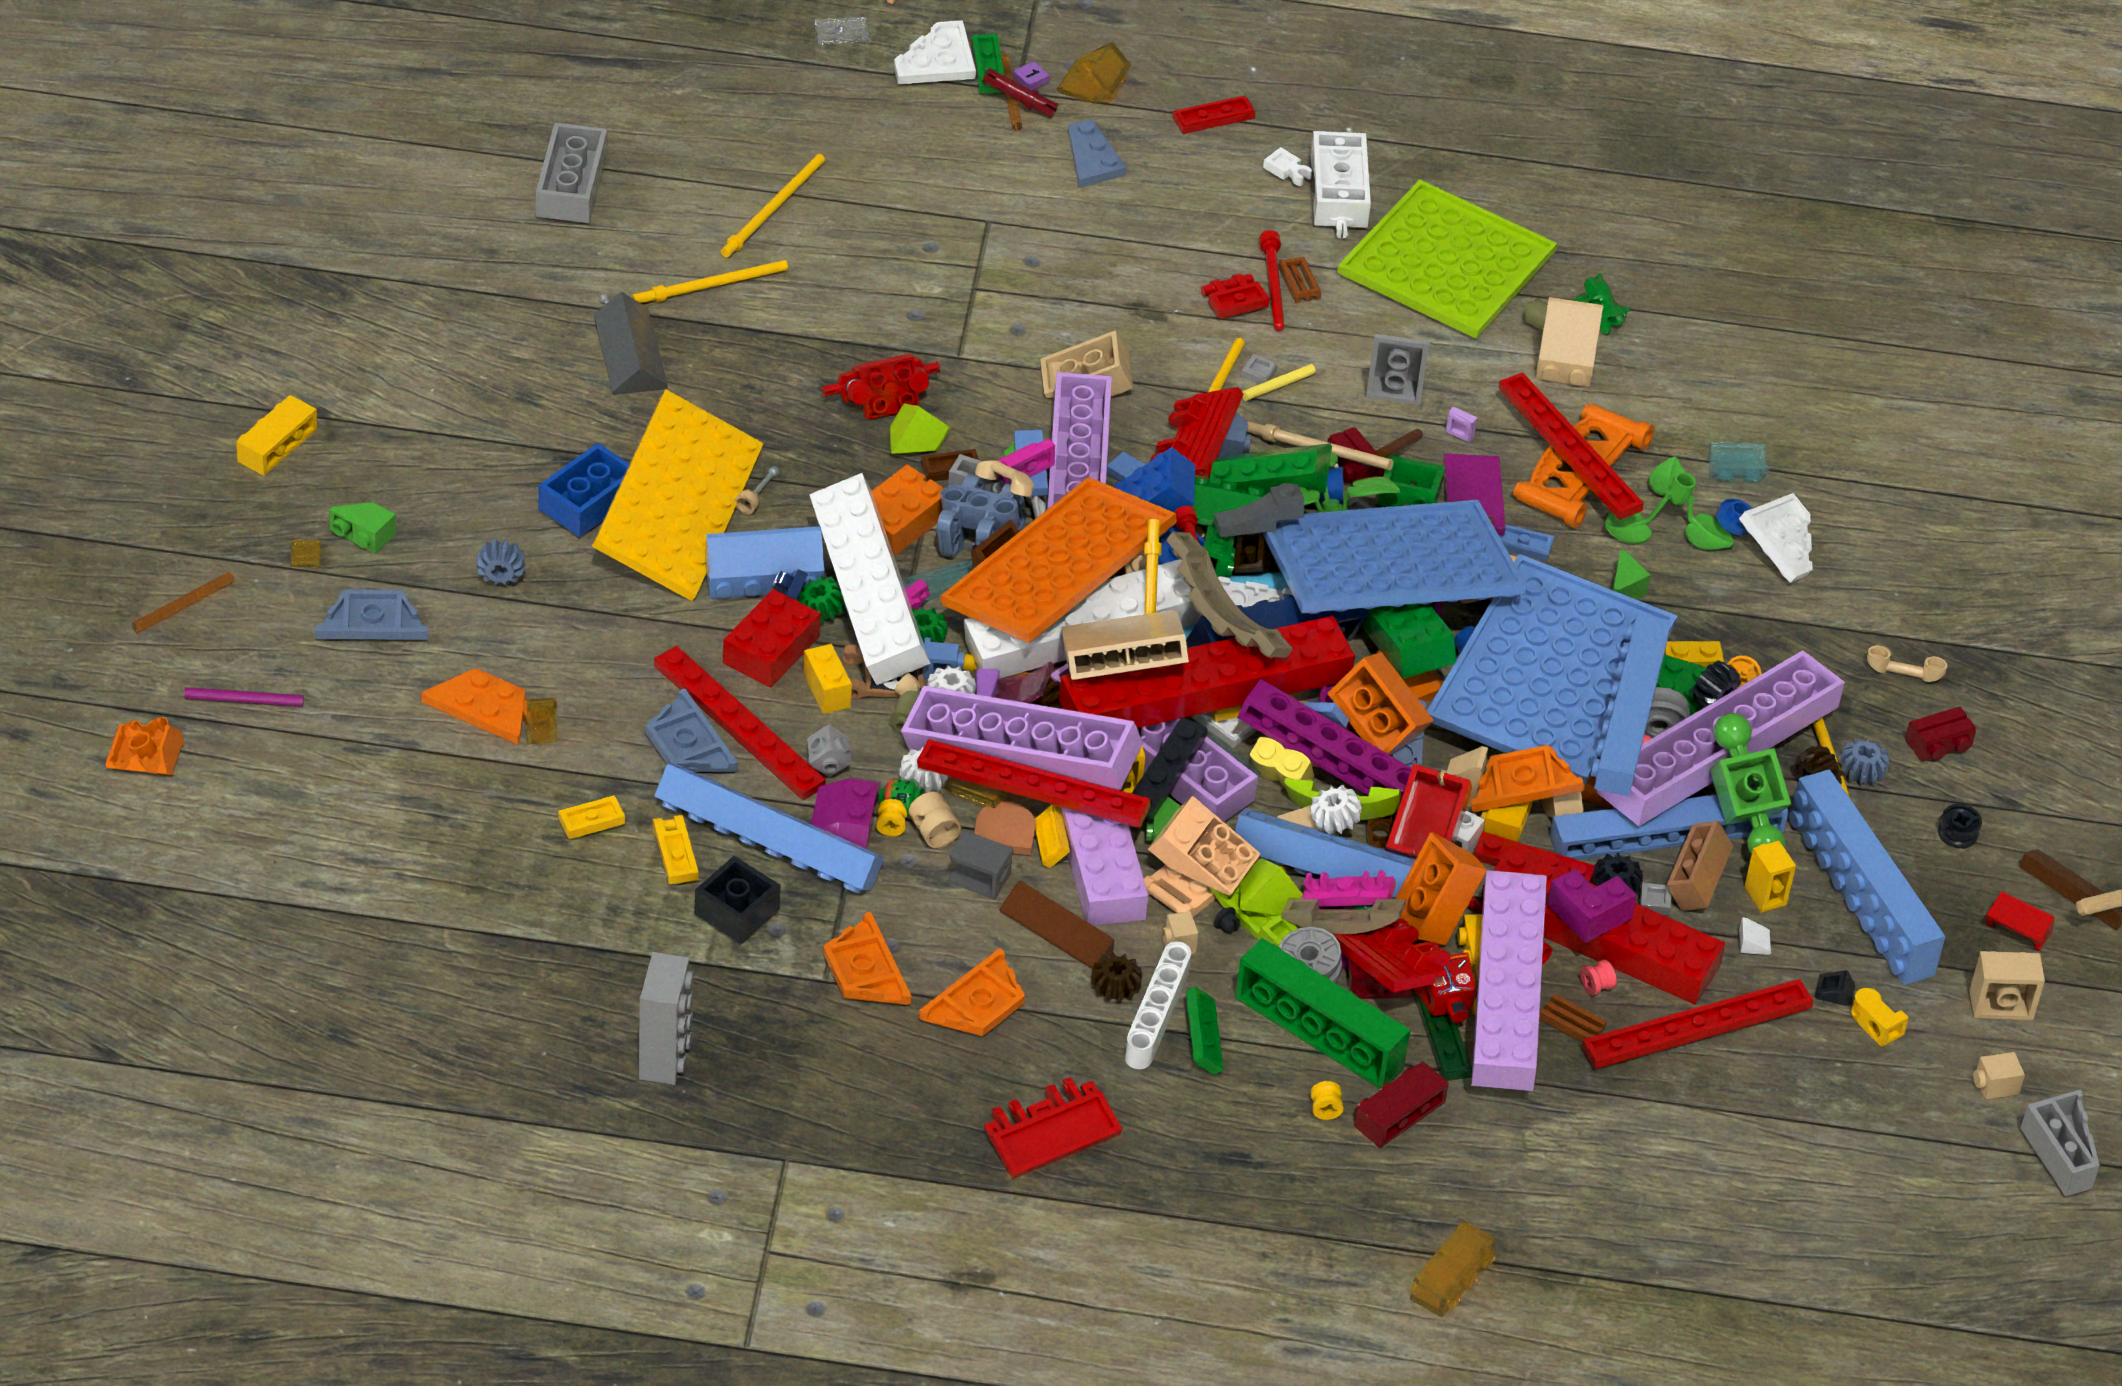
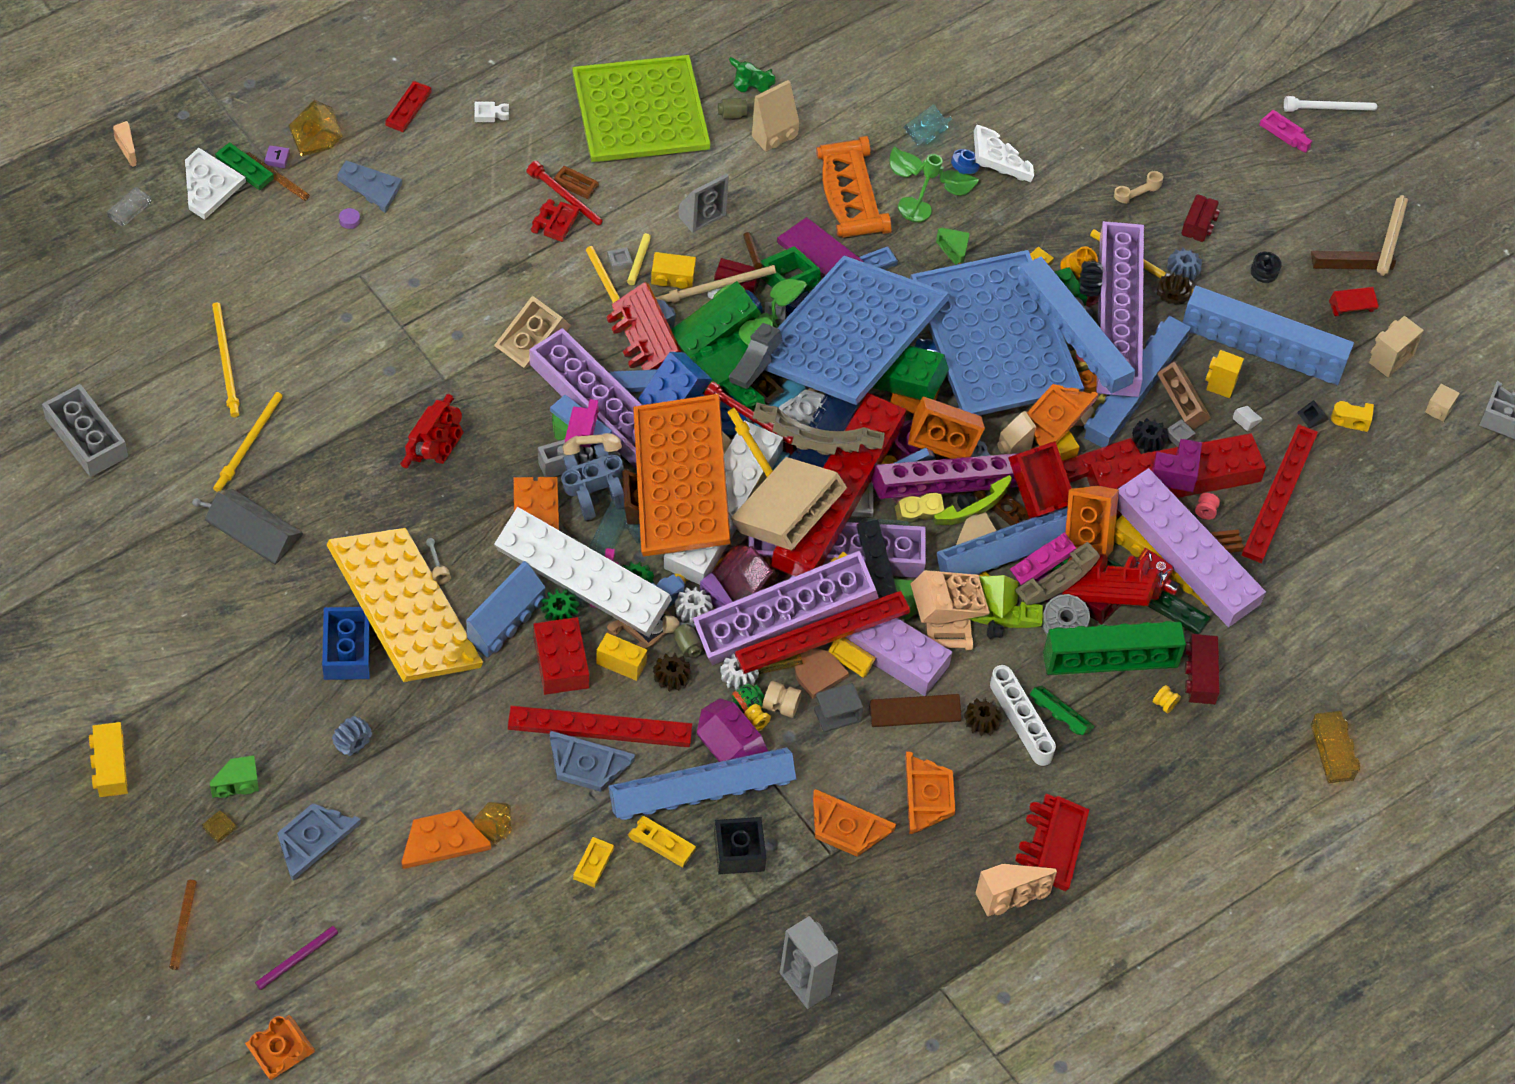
camera: 45 degrees left, 10 degrees up
dark blue tile [773,569,808,600] -> none
light grey brick [807,724,851,778] -> none
lime slope [890,404,951,454] -> none
reddish brown tile [921,449,979,481] -> none
dark red pin [982,67,1059,119] -> none
tan plate [1162,911,1198,954] -> none
white brick [1310,131,1371,238] -> none
white gear [1310,785,1362,835] -> none
lavender tile [1446,406,1477,443] -> none
red plate [1499,372,1644,520] -> none
bright green brick [1710,713,1791,855] -> none
none -> medium lavender tile [339,208,360,229]
none -> yellow brick [651,252,696,289]
none -> dark brown gear [653,653,691,692]
none -> light nougat slope [976,864,1057,916]

